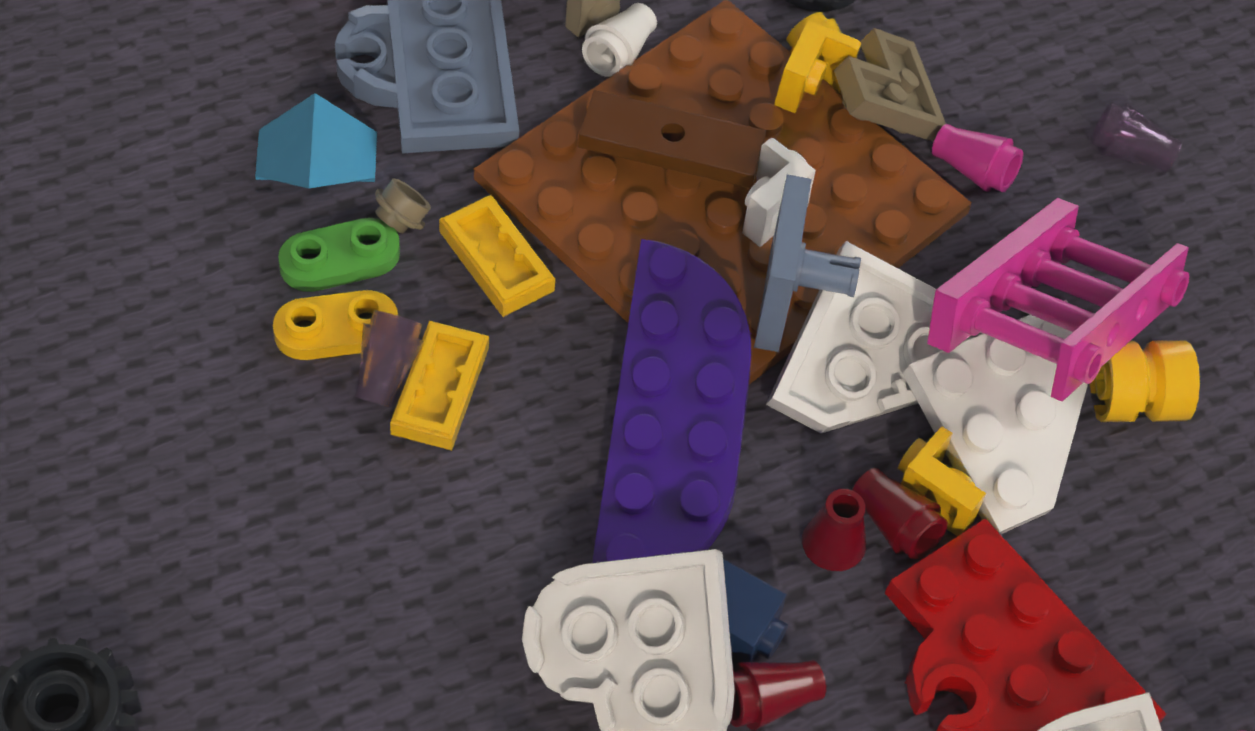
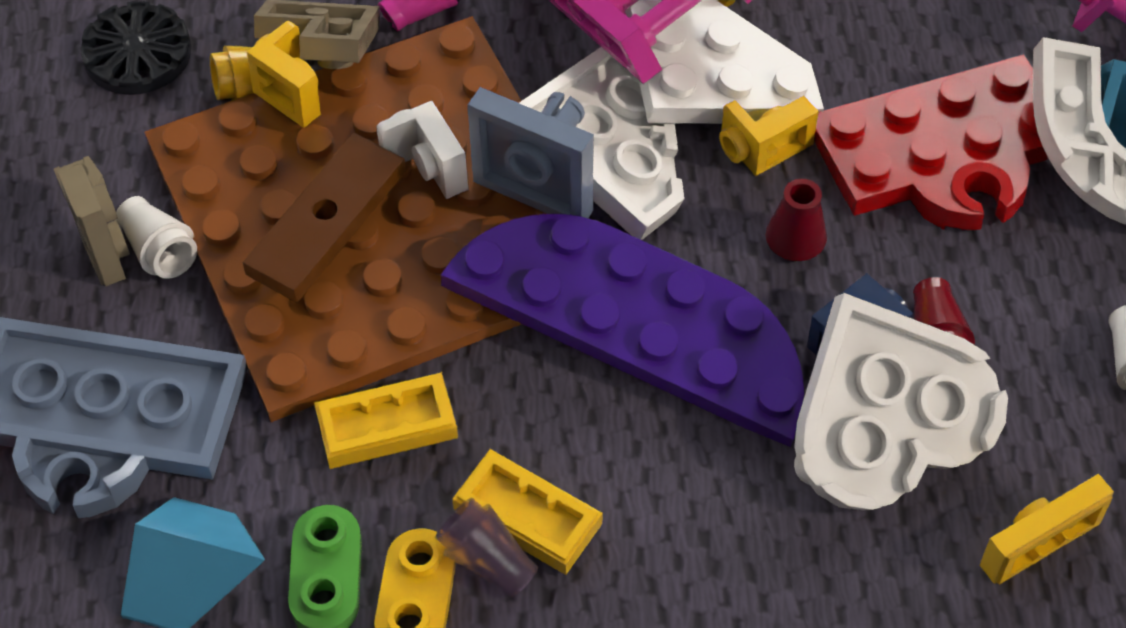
camera: 65 degrees left, 0 degrees up
dark tan plate [375,178,431,233] -> none
dark red cone [853,468,948,559] -> none

